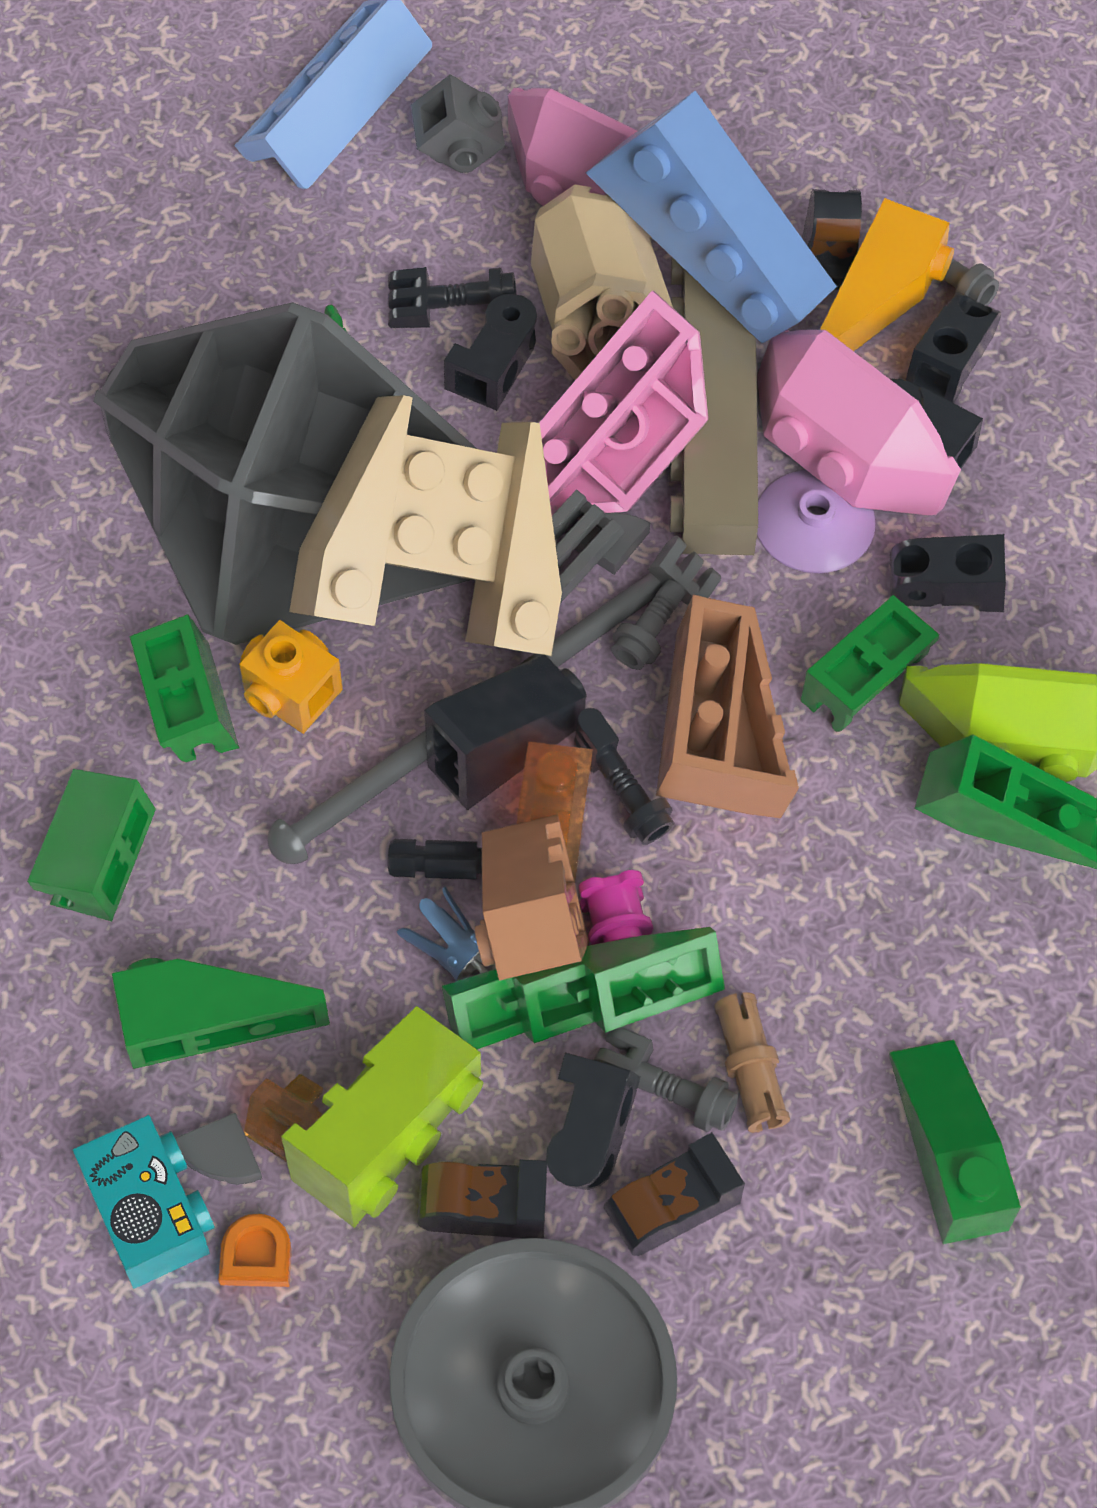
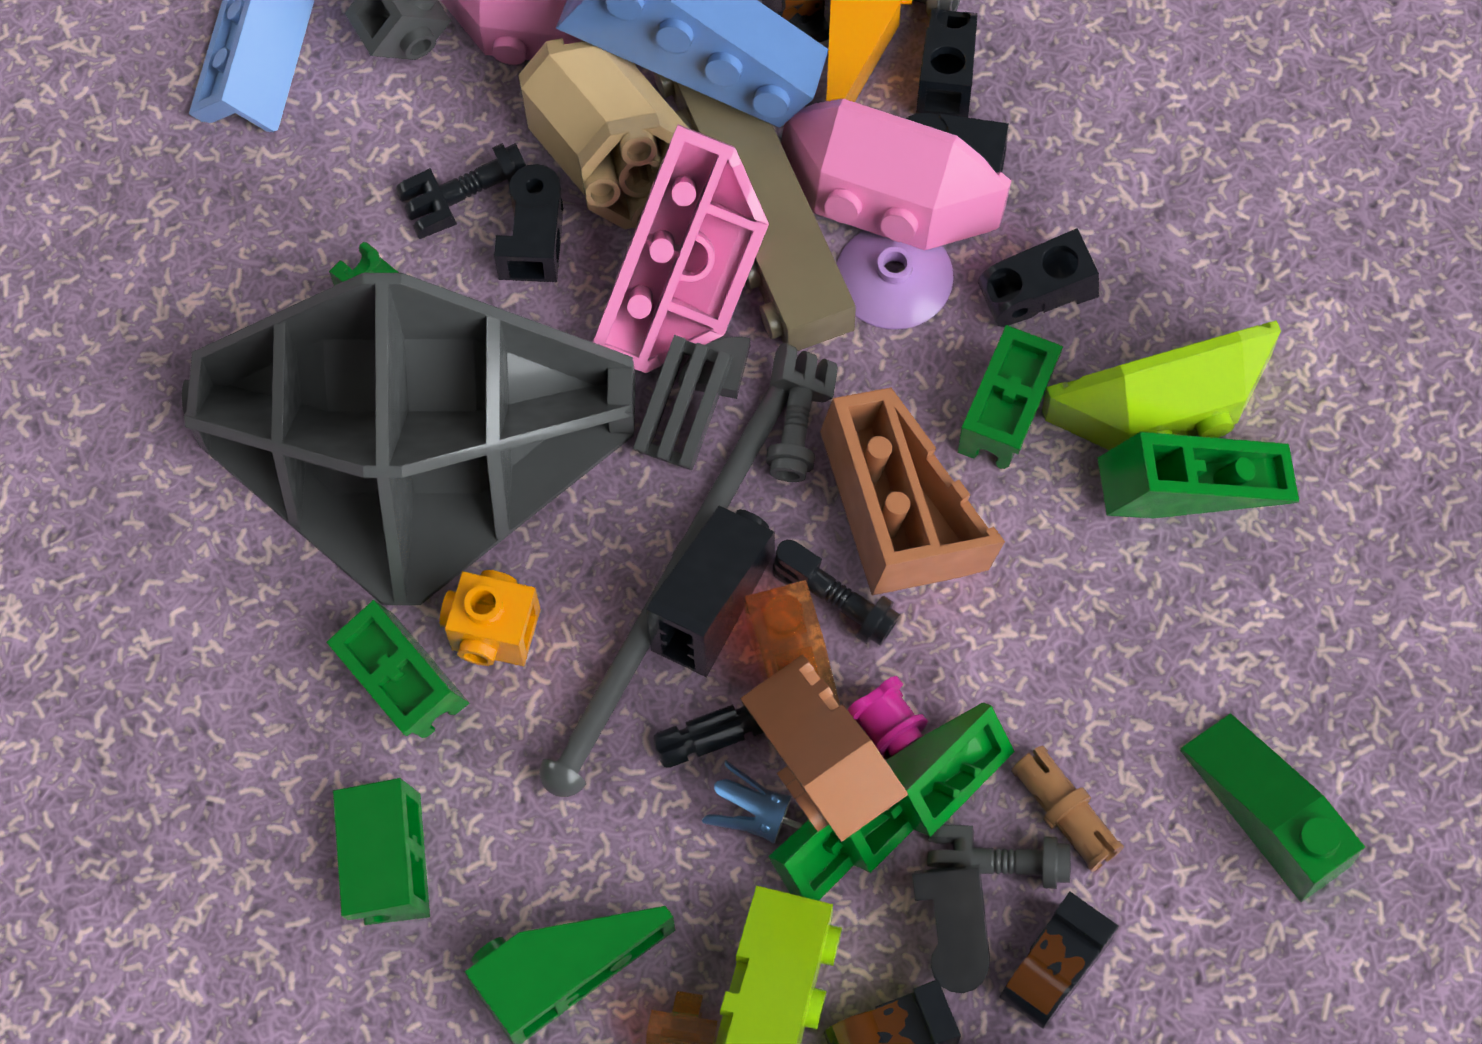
camera: 20 degrees left, 5 degrees up
tan wedge [289,395,562,656] -> none

